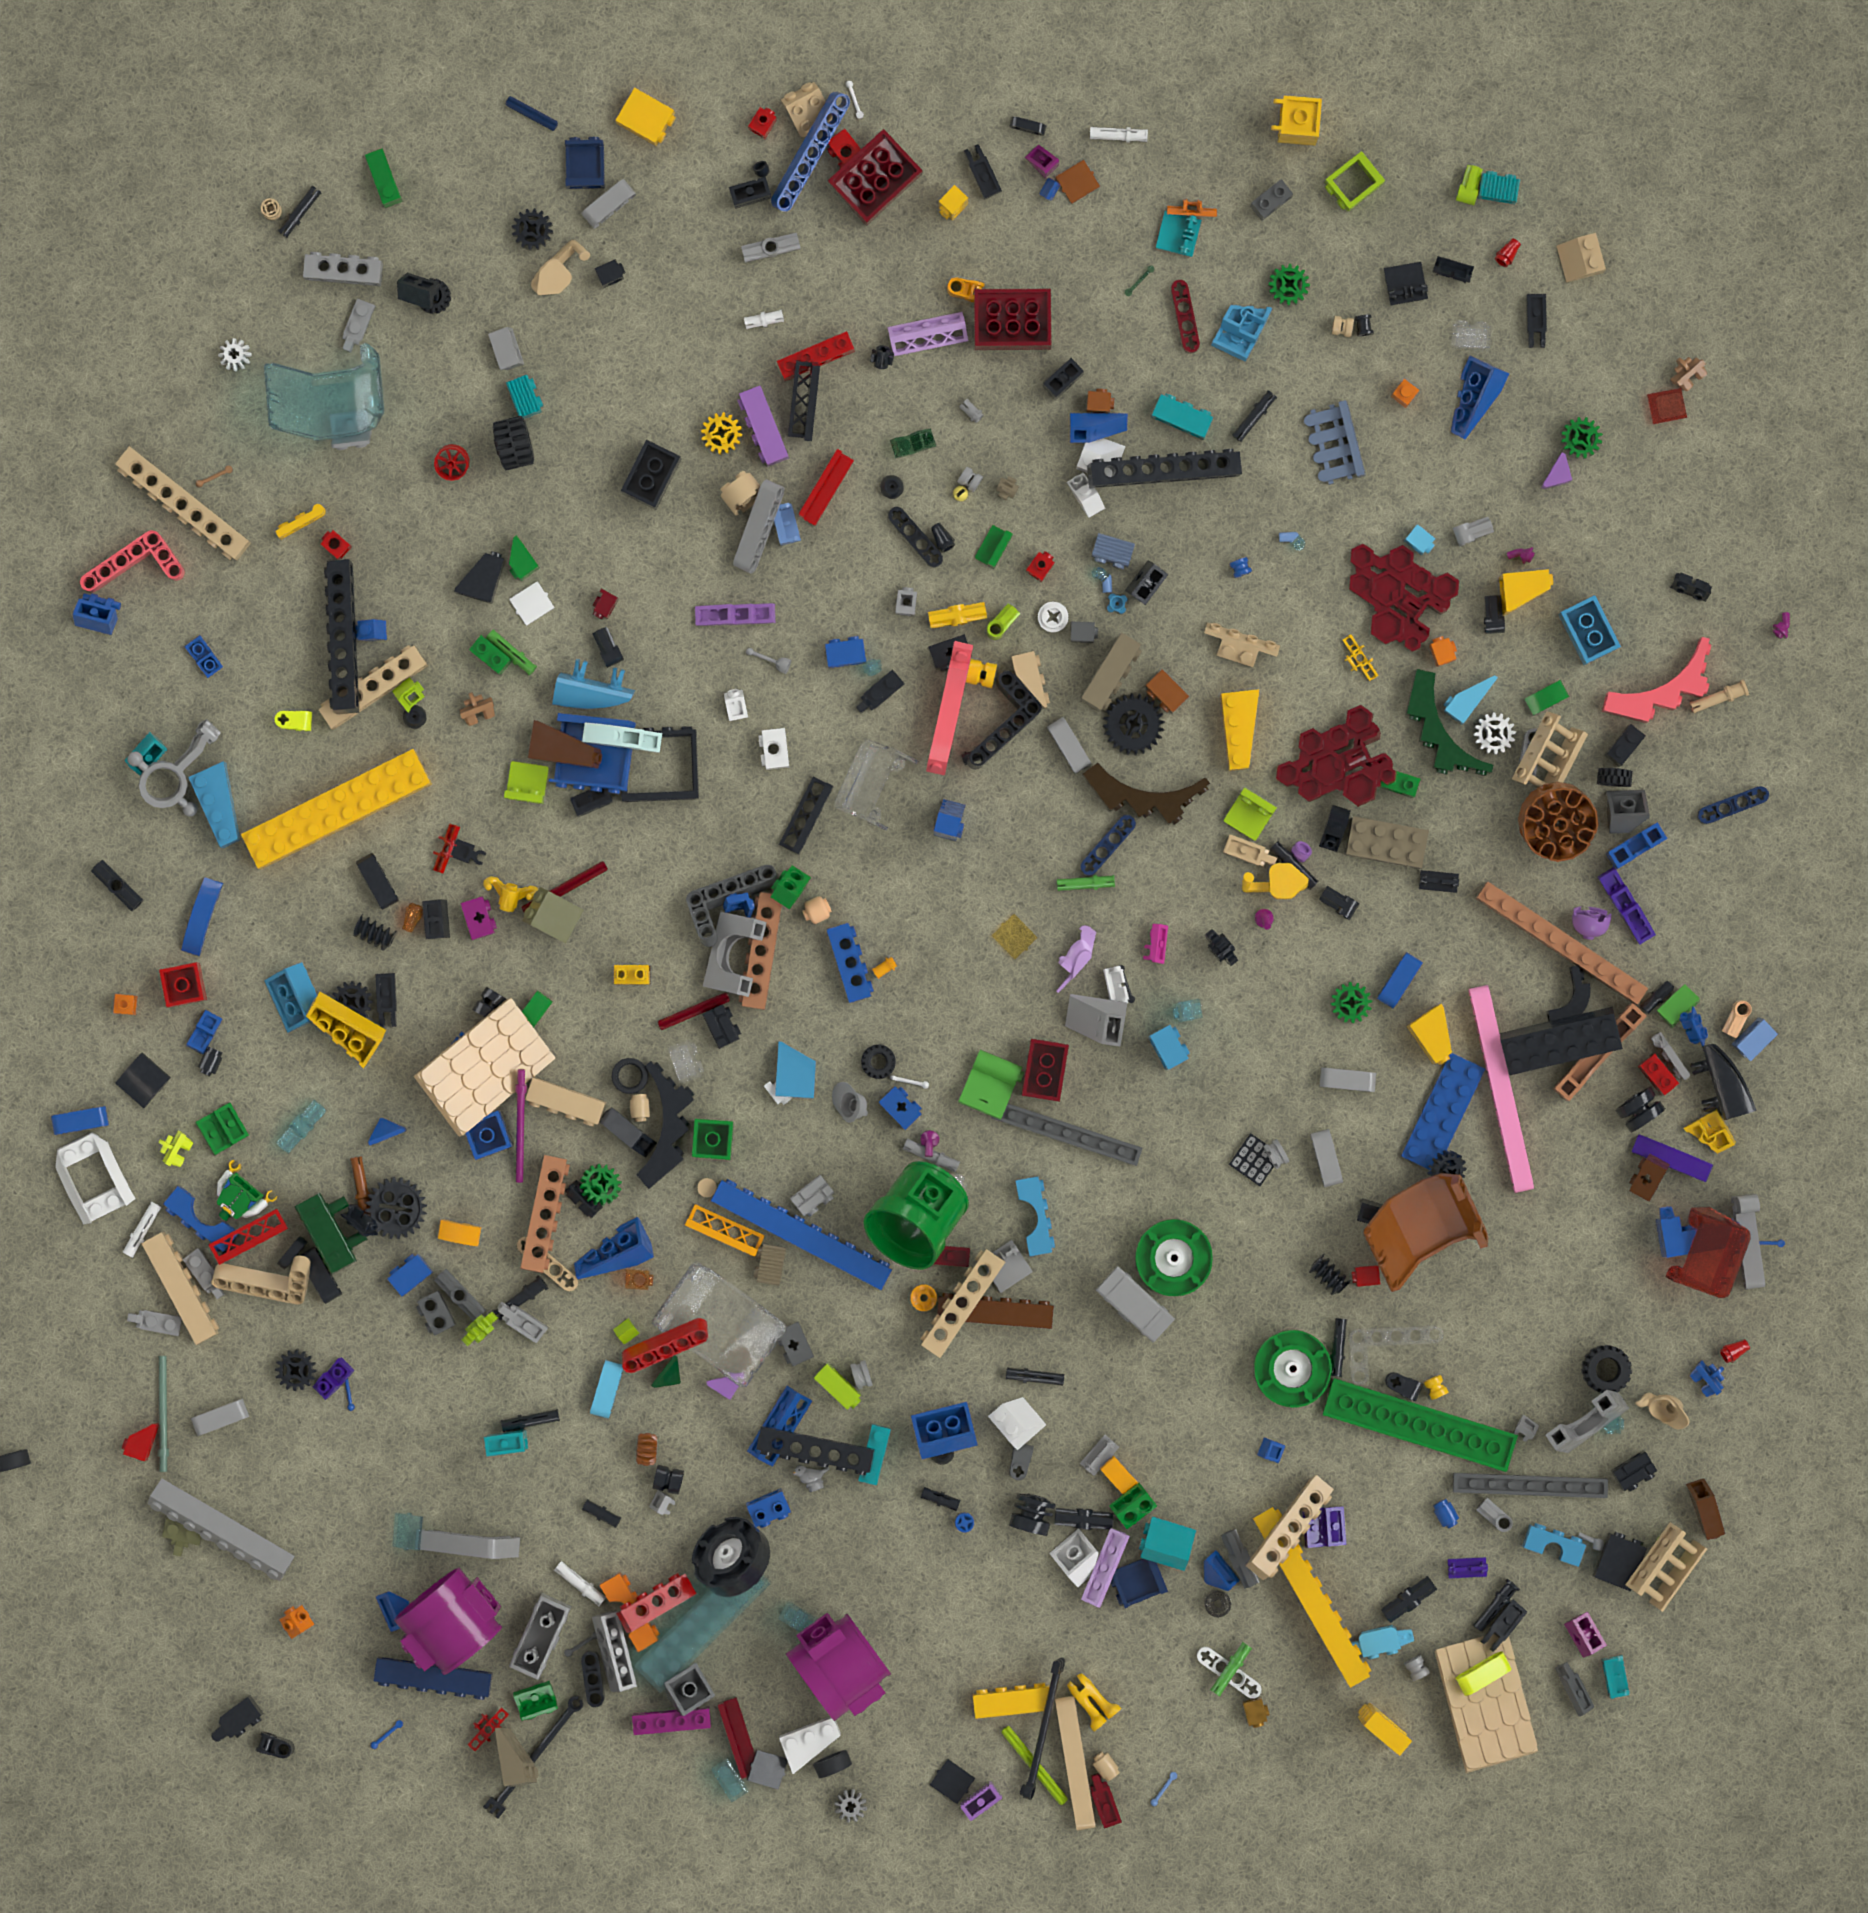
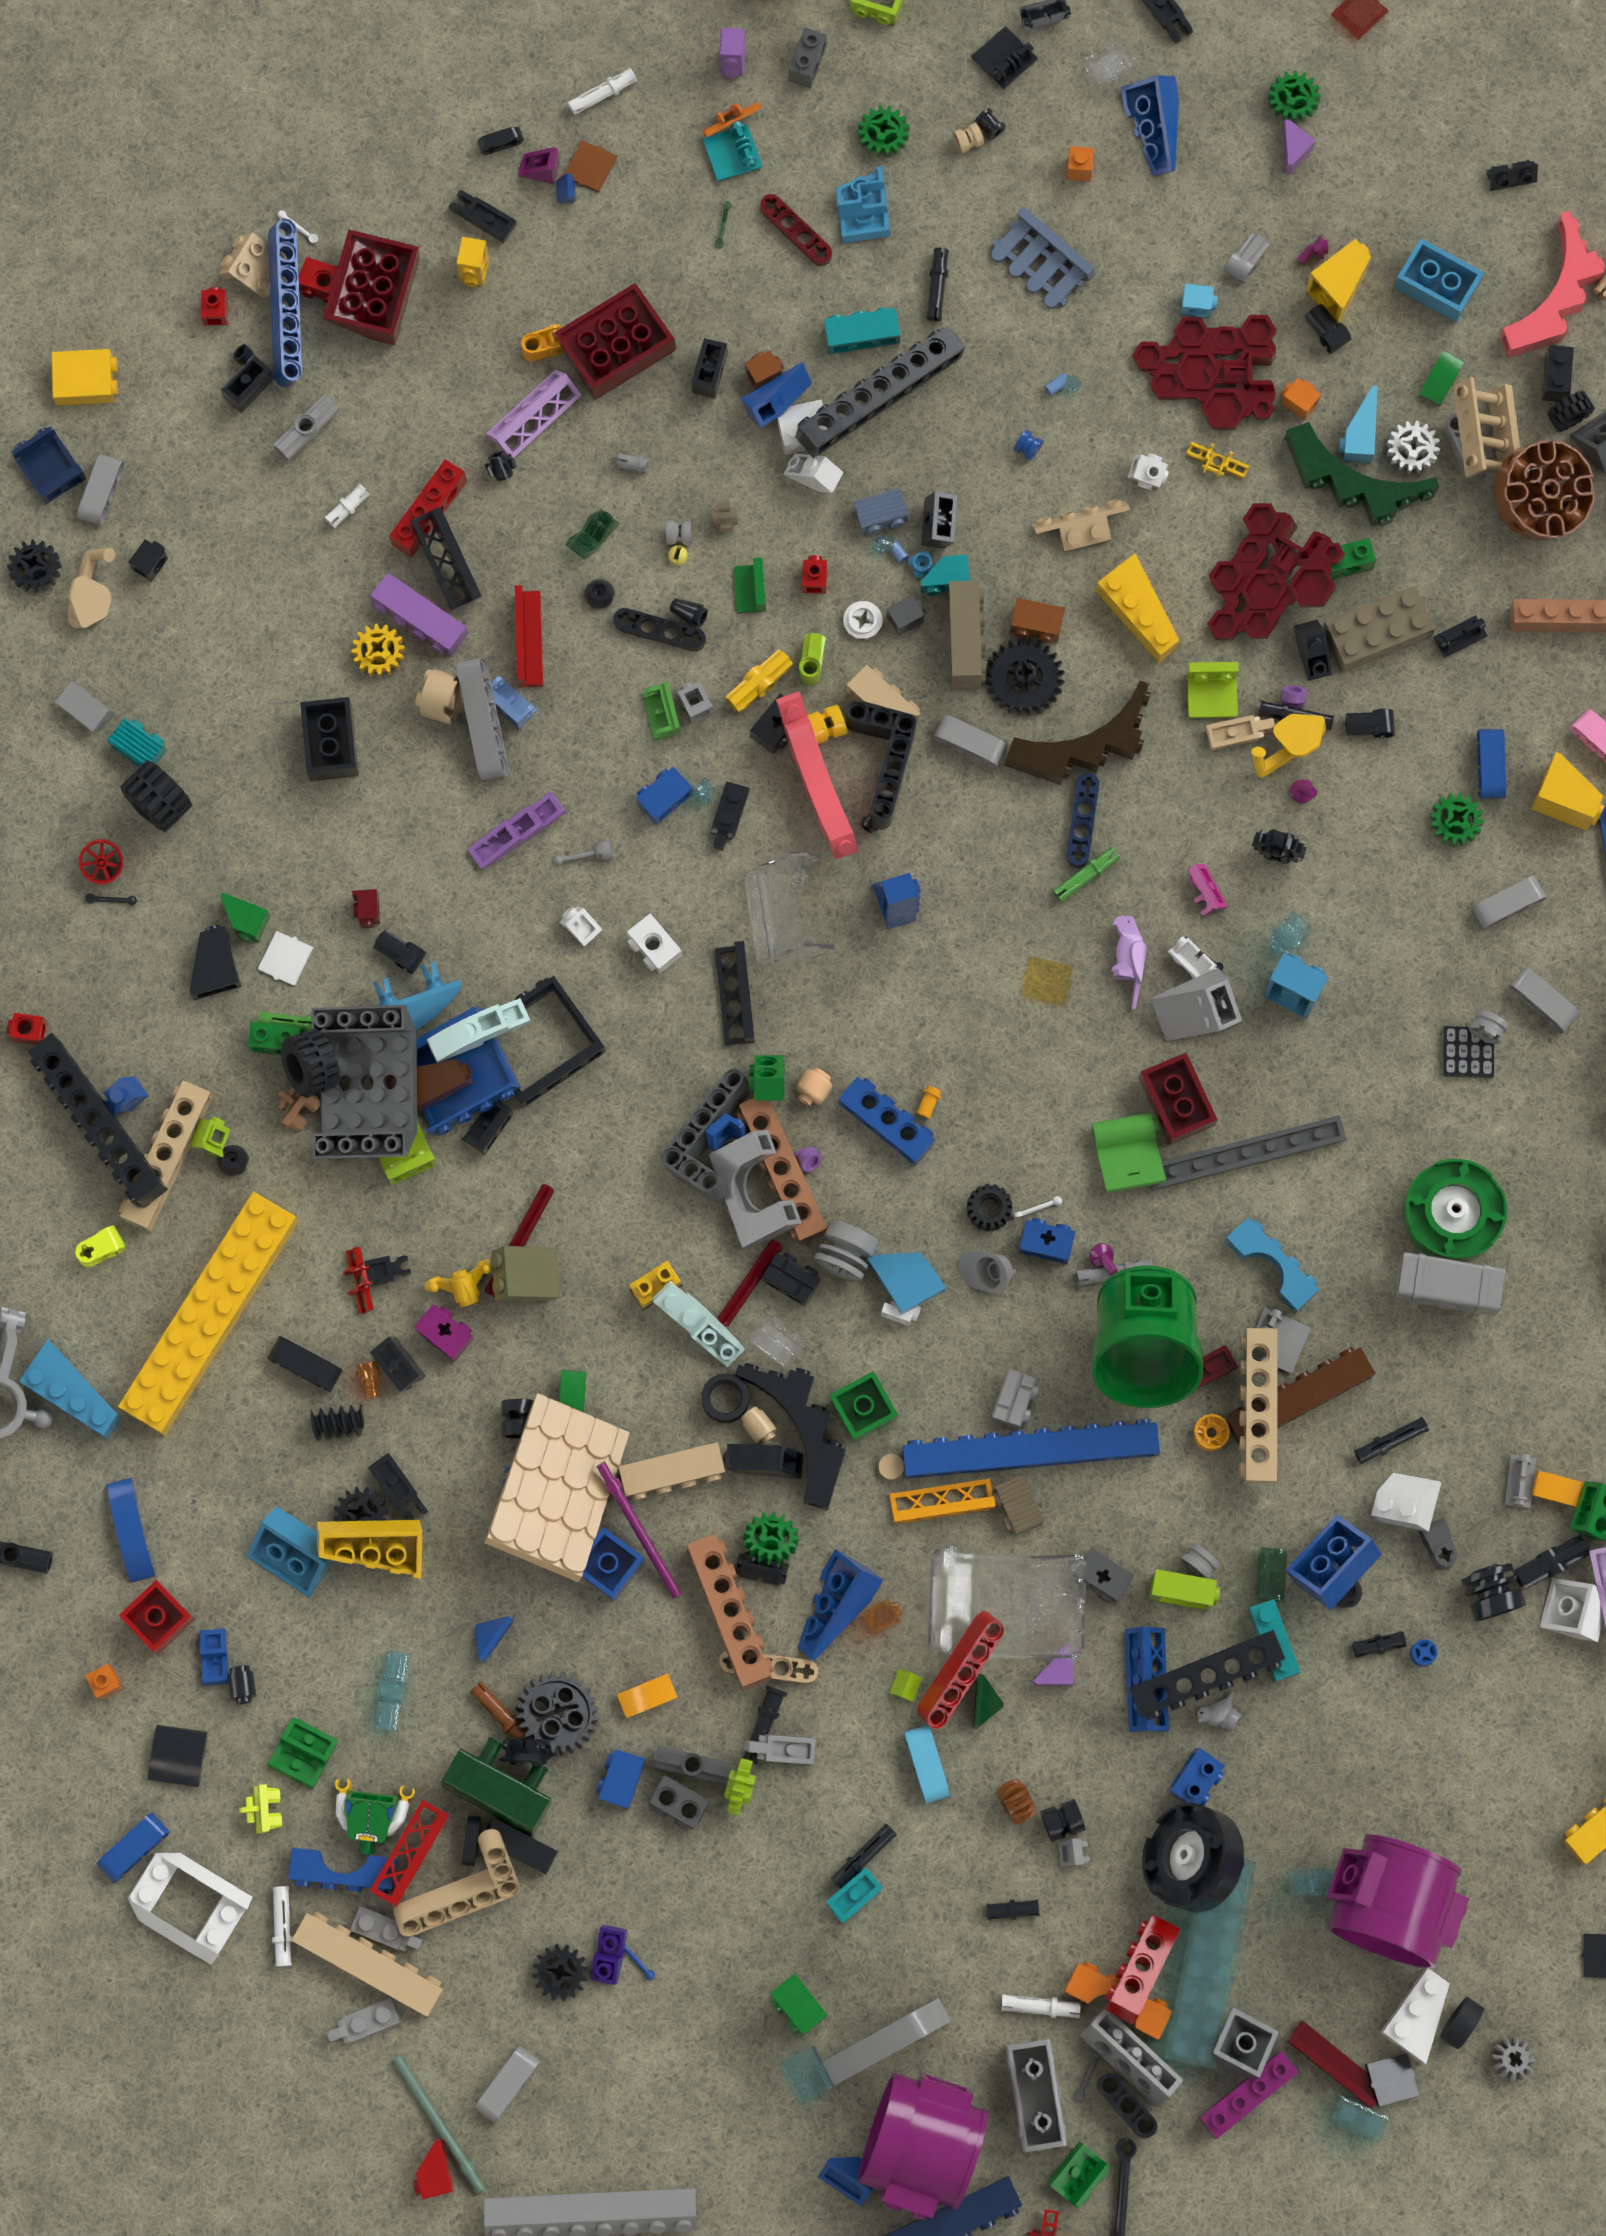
camera: 35 degrees left, 10 degrees down
none -> black hinge [85,893,137,905]
none -> black tyre [281,1029,340,1098]
none -> dark grey slope [312,1005,417,1159]
none -> bright green hinge [642,682,680,741]
none -> light aqua slope [653,1281,745,1367]
none -> medium lavender brick [719,28,745,78]
none -> green brick [769,1973,828,2036]
none -> medium lavender tile [794,1147,822,1172]
none -> light grey wheel [814,1220,879,1282]
none -> teal slope [920,555,970,596]
none -> white brick [1127,453,1168,490]
none -> clear green hinge [1256,1547,1287,1603]

